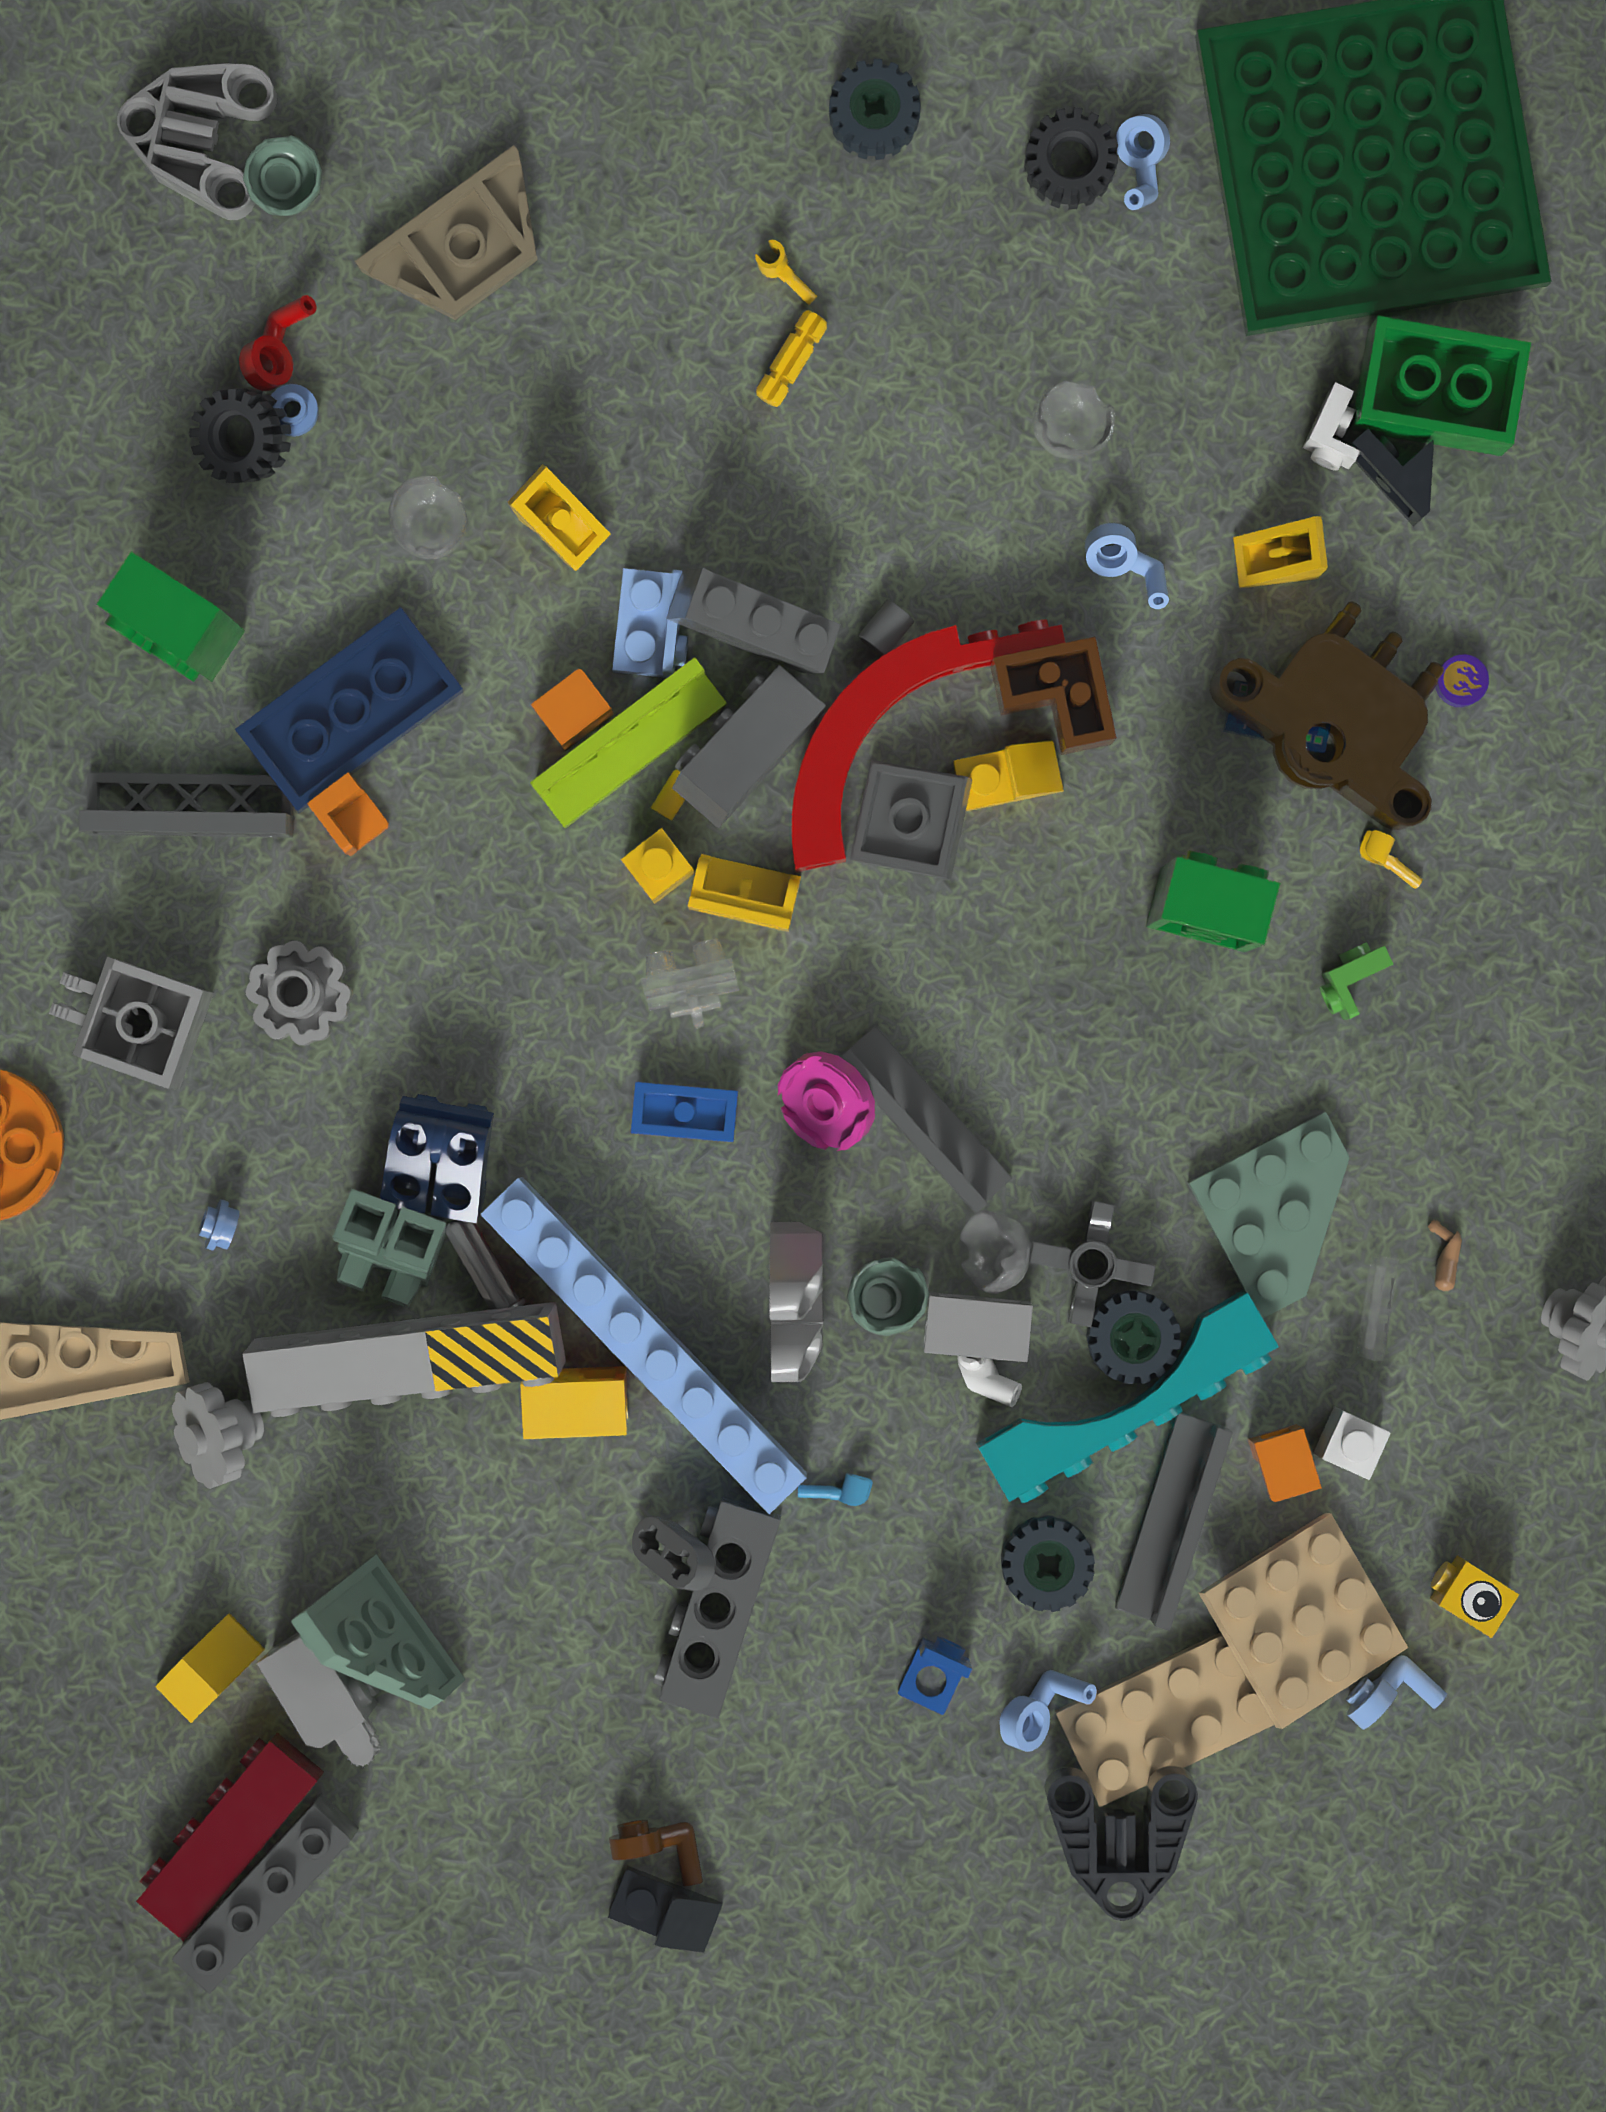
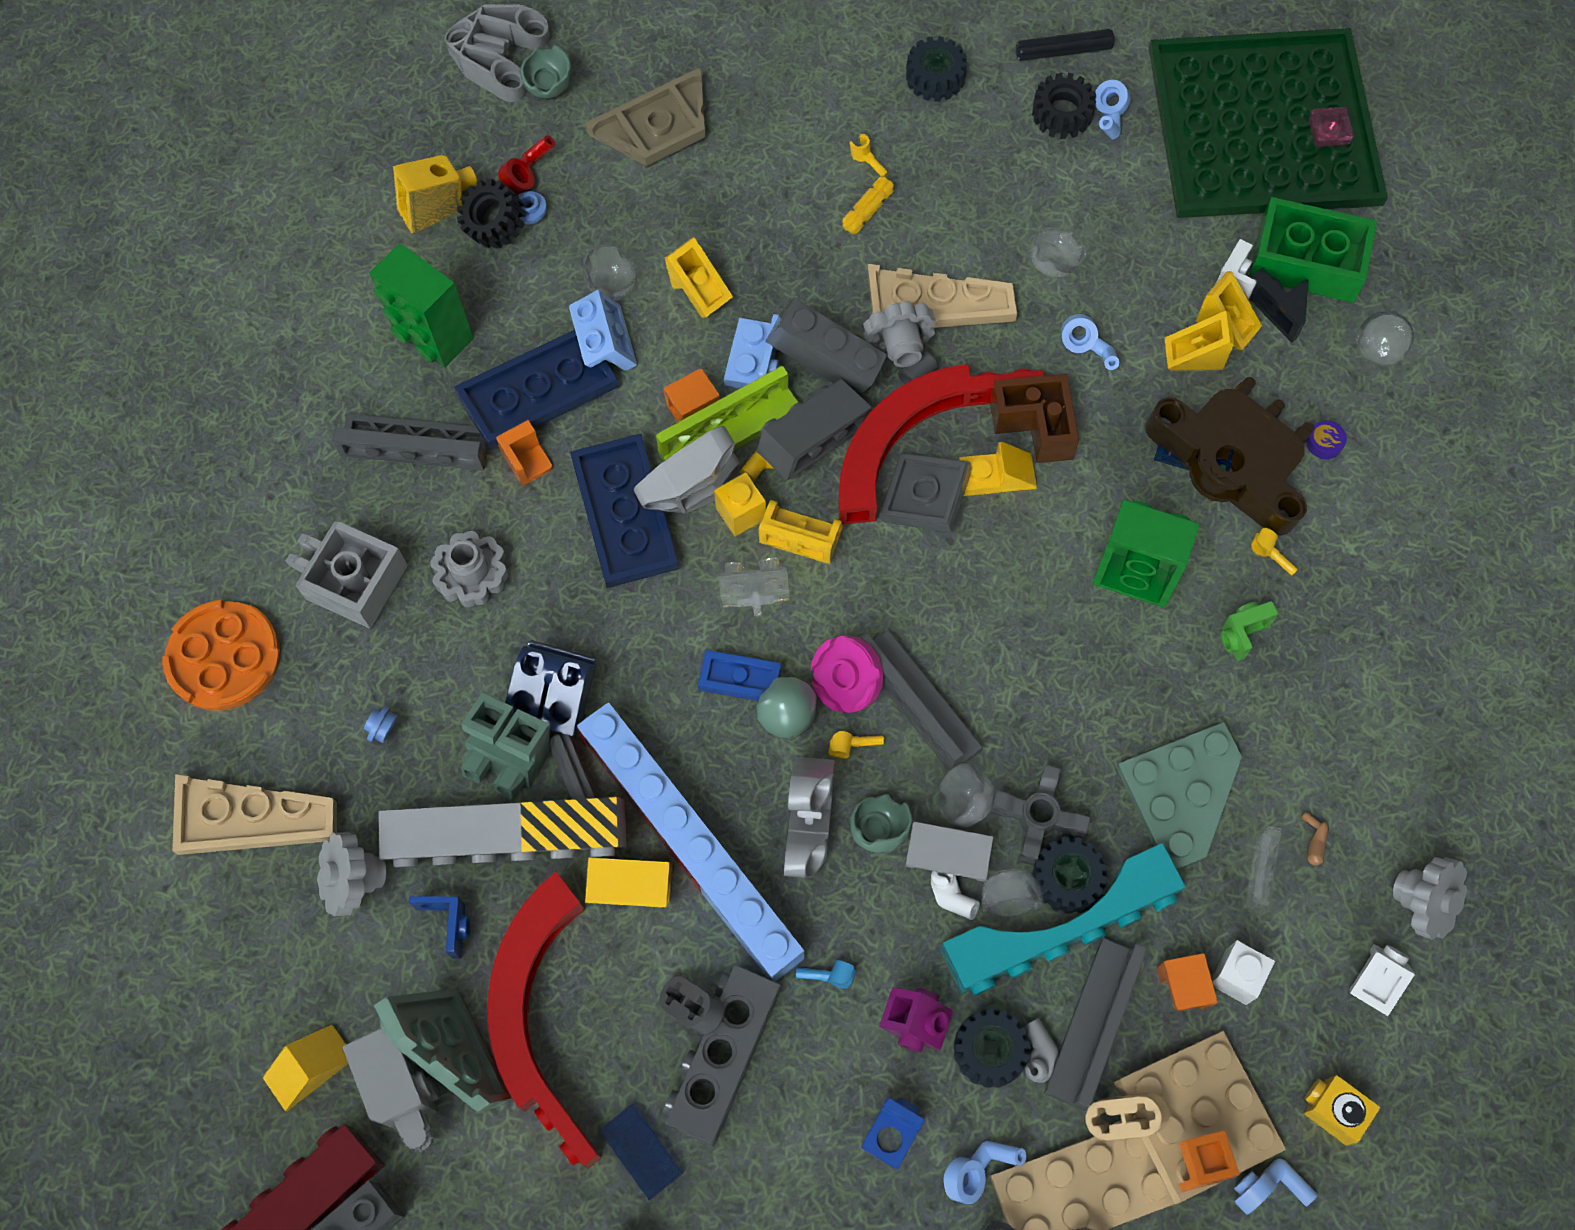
camera: 10 degrees right, 20 degrees down
none -> yellow torso [393,155,477,234]
none -> blue bracket [409,896,470,959]
none -> red arch [487,872,601,1169]
none -> light blue bracket [569,290,637,371]
none -> dark blue plate [570,433,679,588]
none -> clear blue tile [599,1104,684,1201]
none -> light grey connector [633,426,741,514]
none -> sand green hair [756,677,817,739]
none -> yellow hand [828,731,884,758]
none -> light grey plant [863,301,936,367]
none -> tan wing [867,264,1017,328]
none -> magenta brick [879,987,954,1053]
none -> clear hair [981,868,1044,917]
none -> black axle [1015,29,1114,61]
none -> light grey arm [1025,1018,1059,1083]
none -> tan beam [1086,1093,1170,1140]
none -> orange panel [1179,1130,1240,1192]
none -> yellow slope [1196,271,1262,350]
none -> clear pink plate [1309,107,1354,147]
none -> white bracket [1349,944,1415,1016]
none -> clear hair [1356,311,1414,365]

